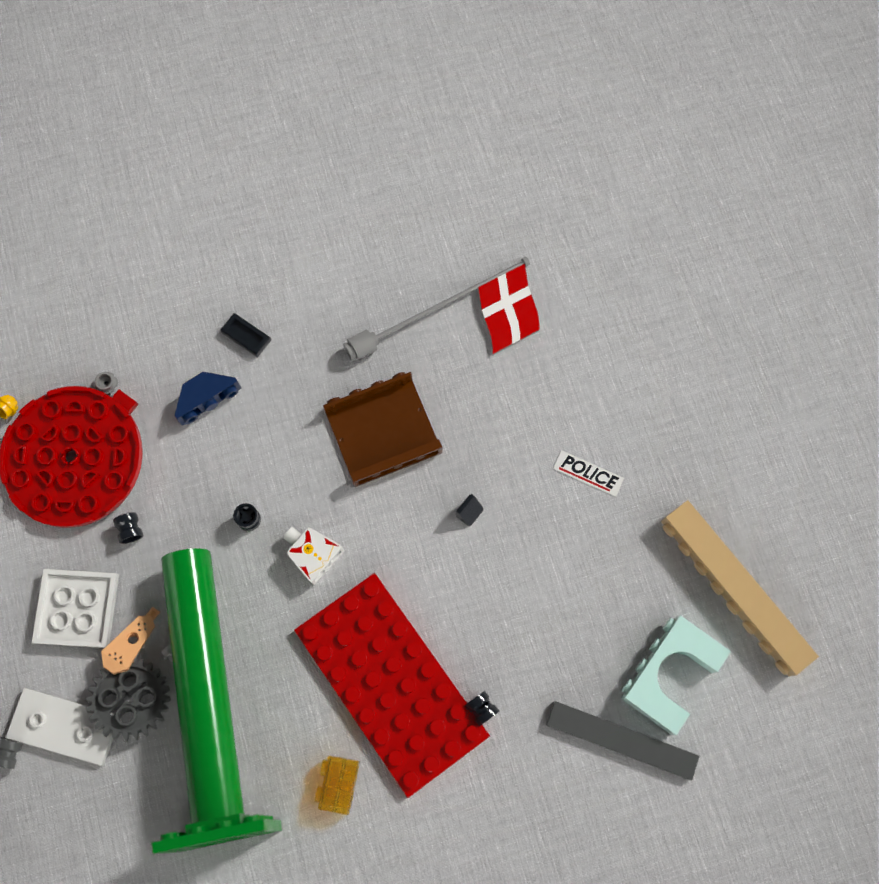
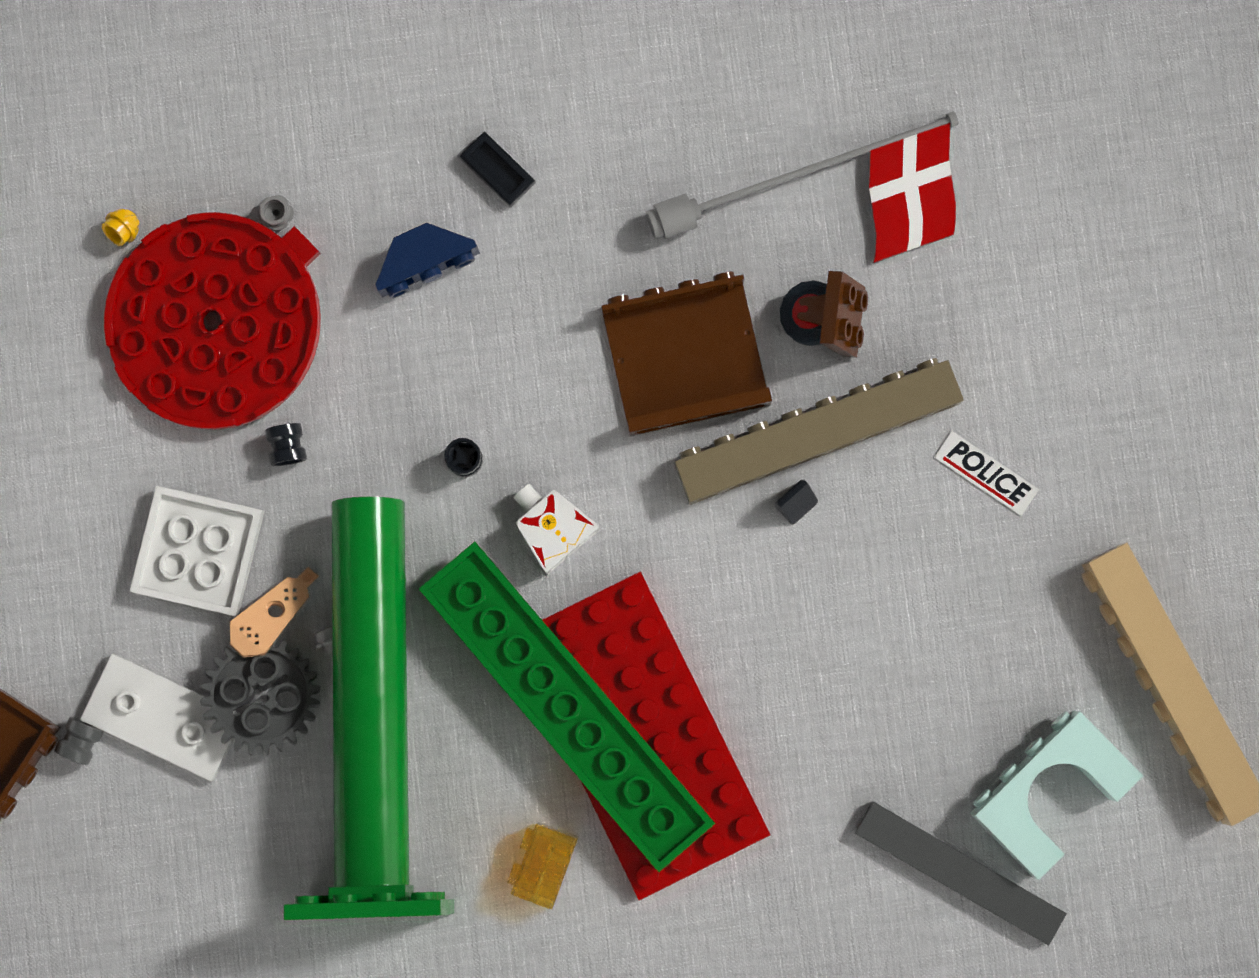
camera: 15 degrees right, 10 degrees up
black wheel [465,691,500,726] -> none
none -> green plate [419,541,715,872]
none -> dark tan brick [675,358,964,505]
none -> reddish brown plate [780,271,868,358]

